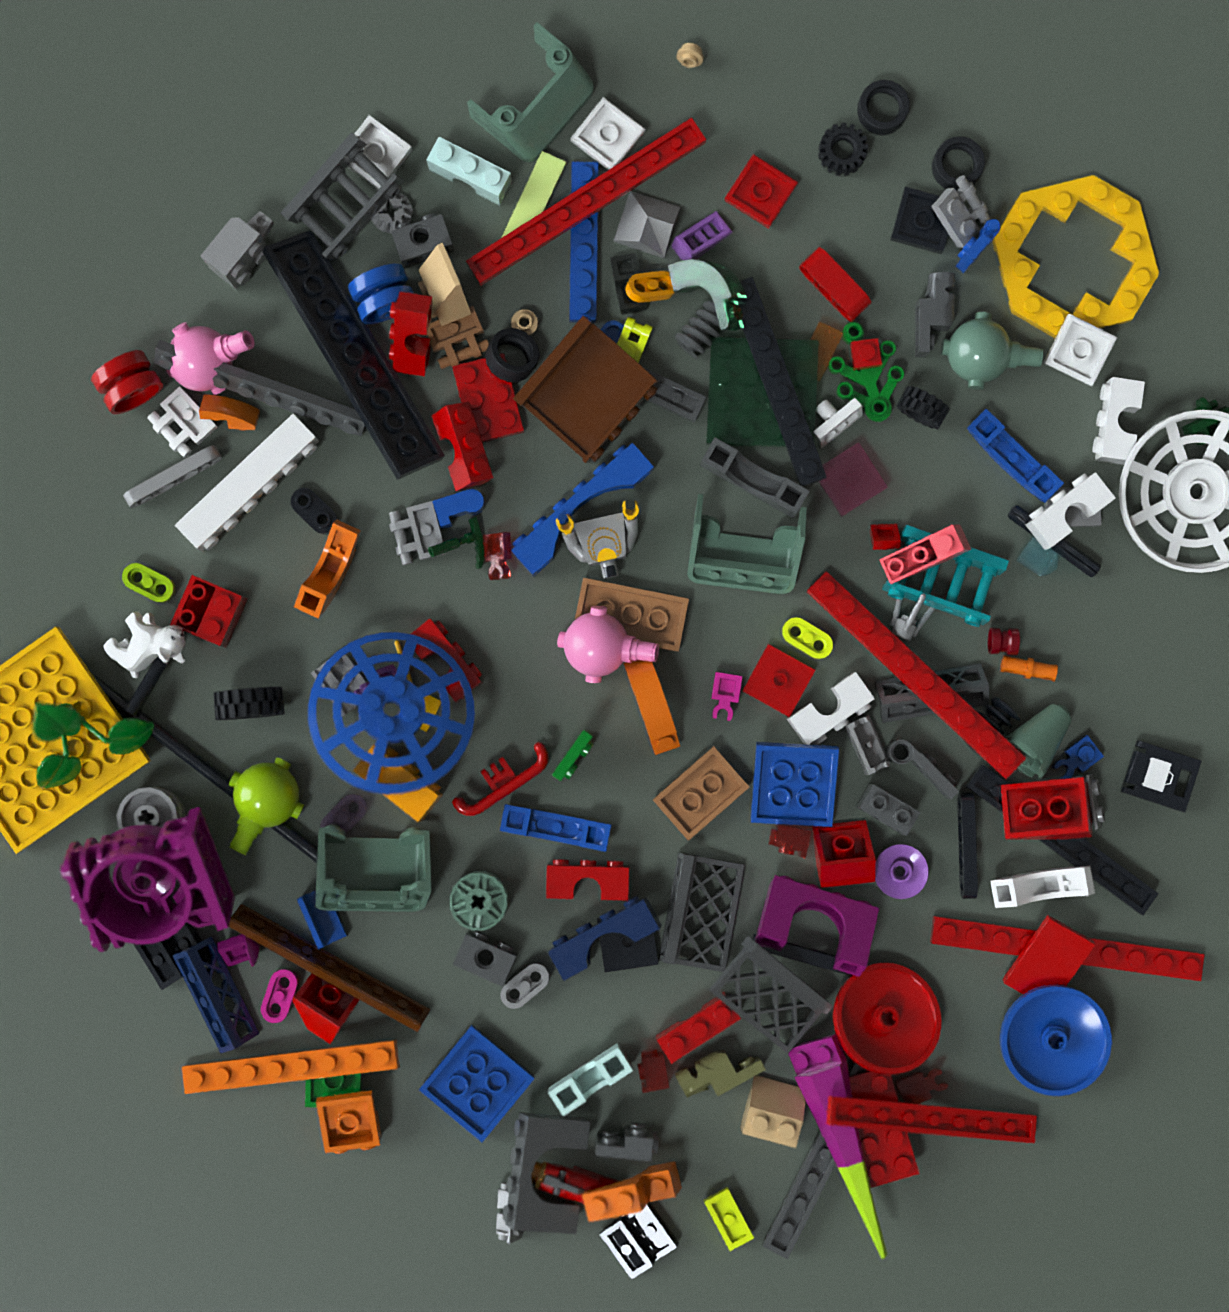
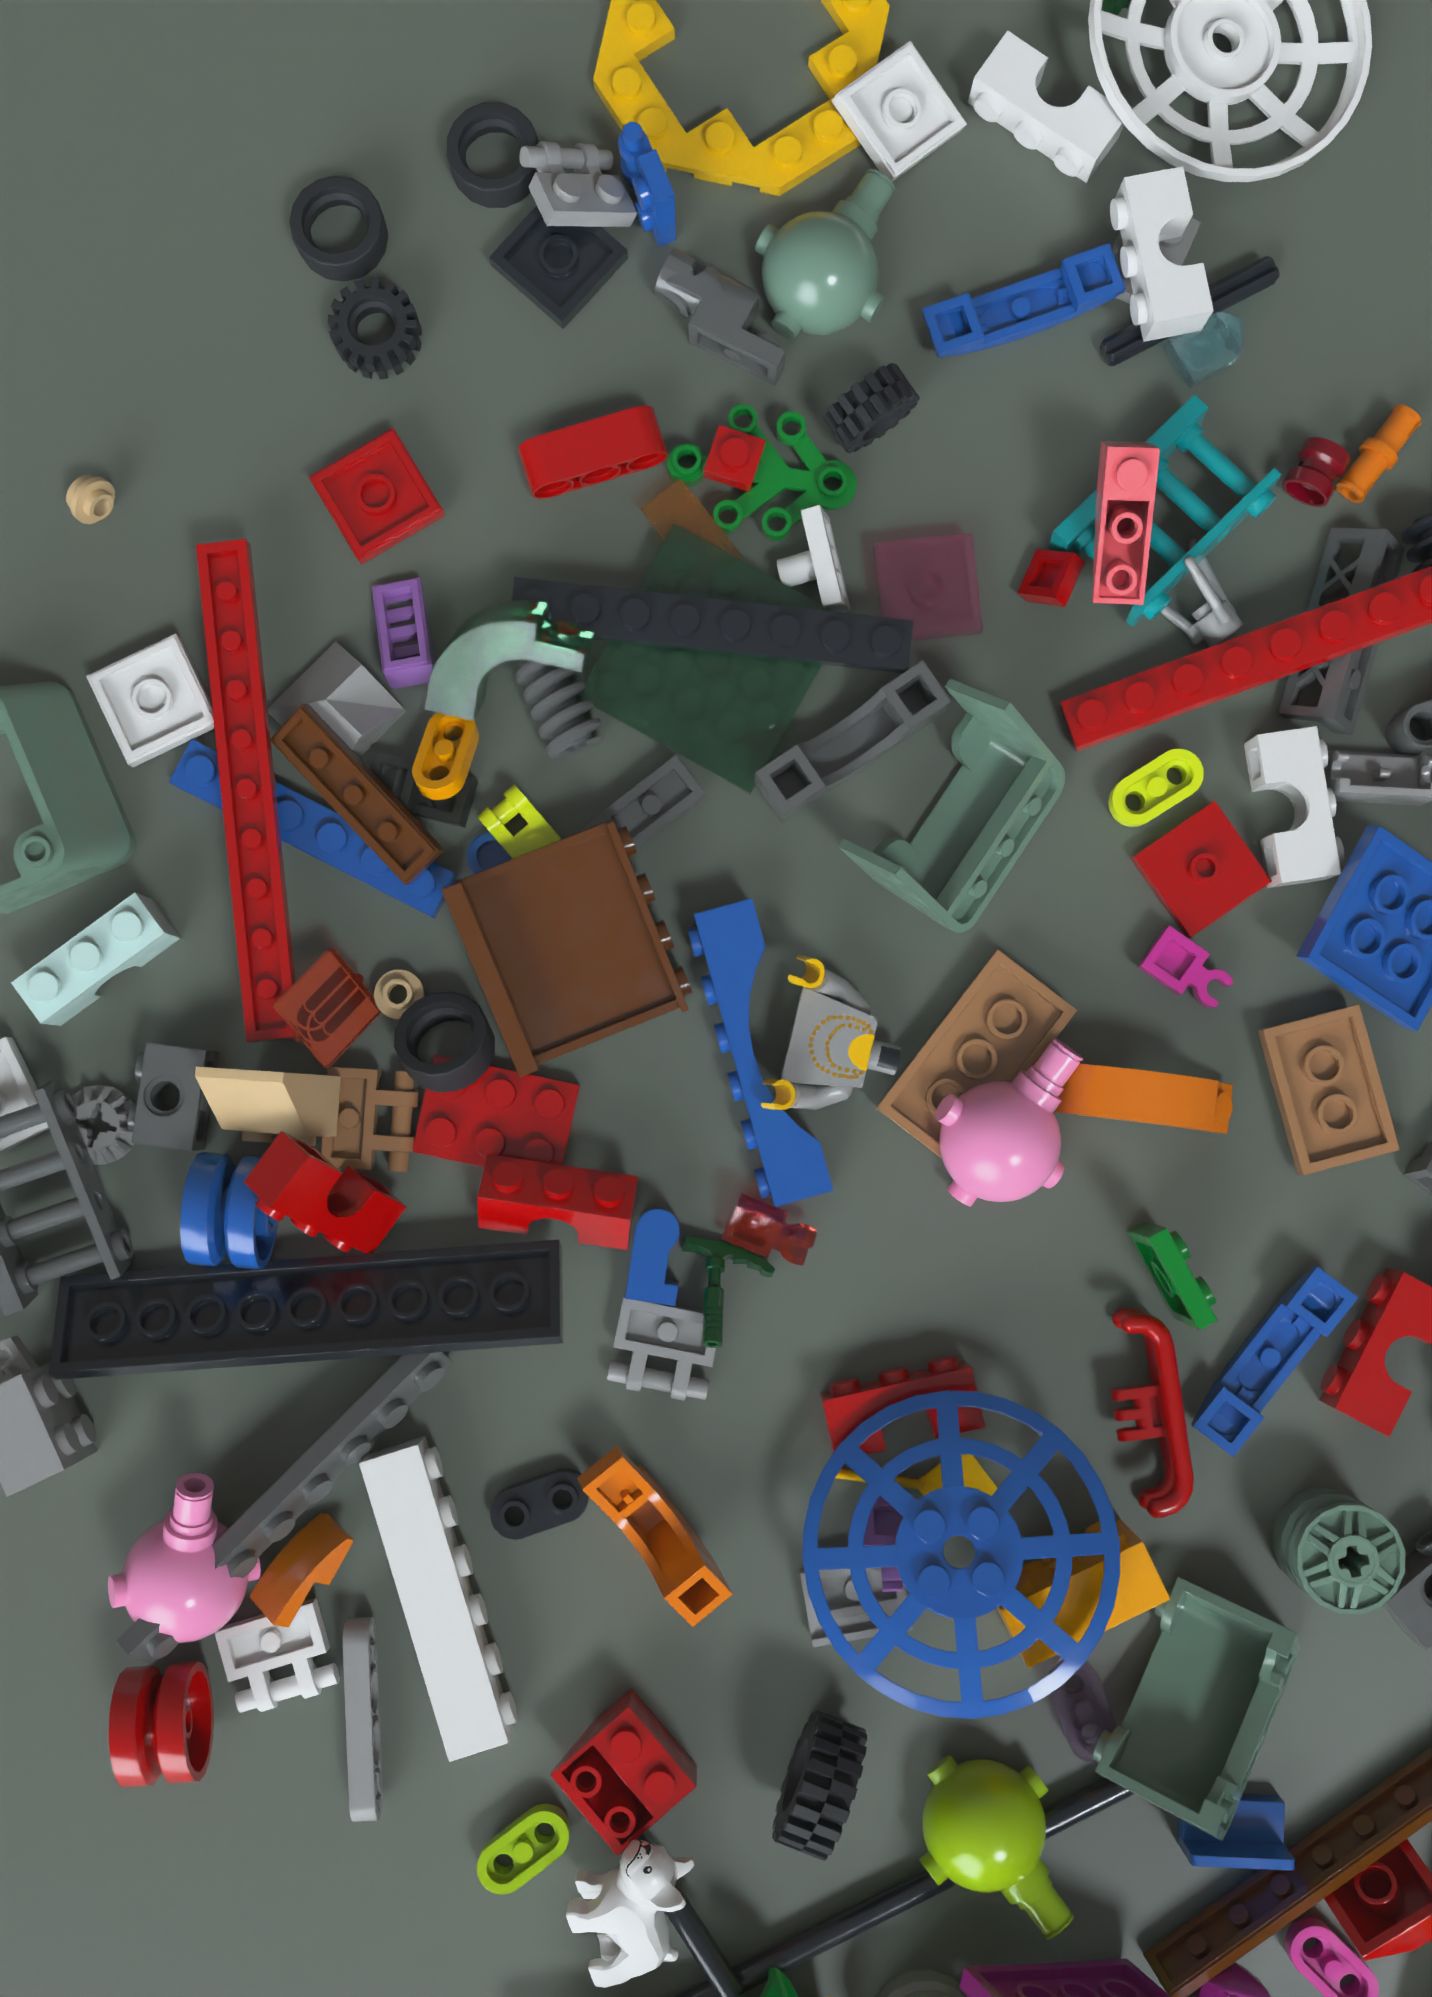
camera: 60 degrees left, 0 degrees up
yellowish green tile [502,151,566,237] -> none
none -> reddish brown tile [270,704,445,886]
none -> clear red piece [272,948,381,1068]

